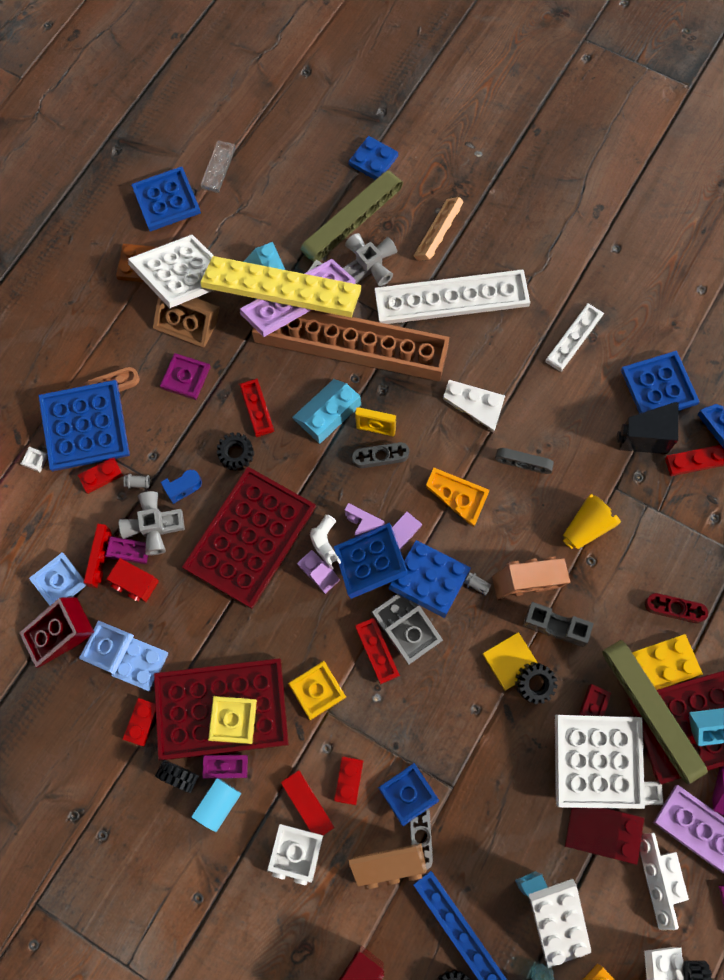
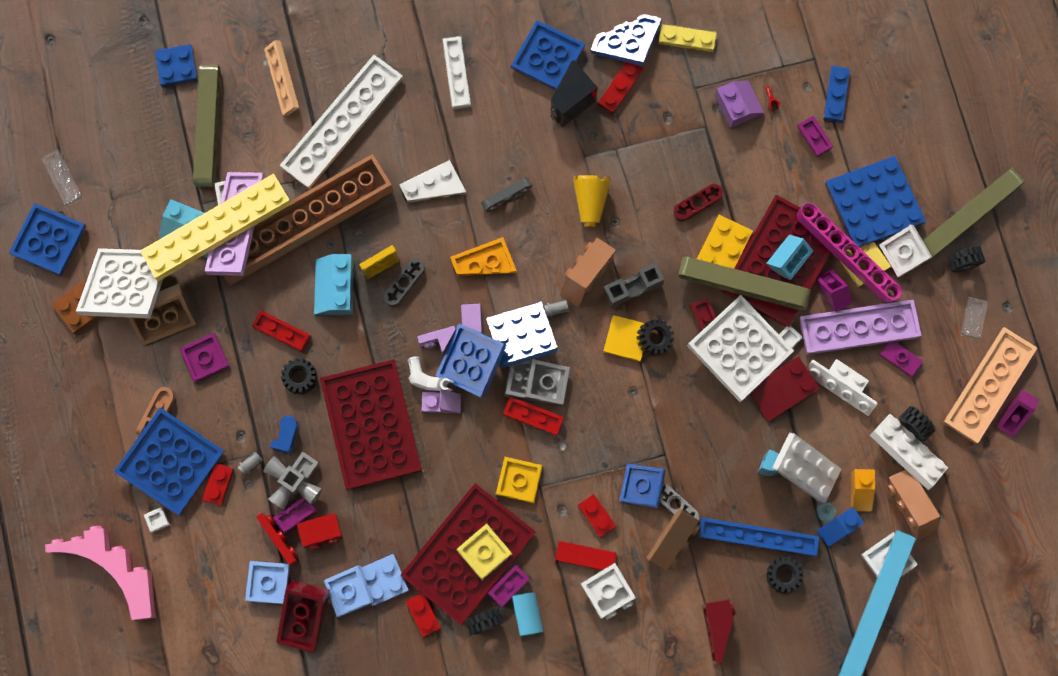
camera: 45 degrees left, 5 degrees up
light grey brick [343,233,397,287] -> none

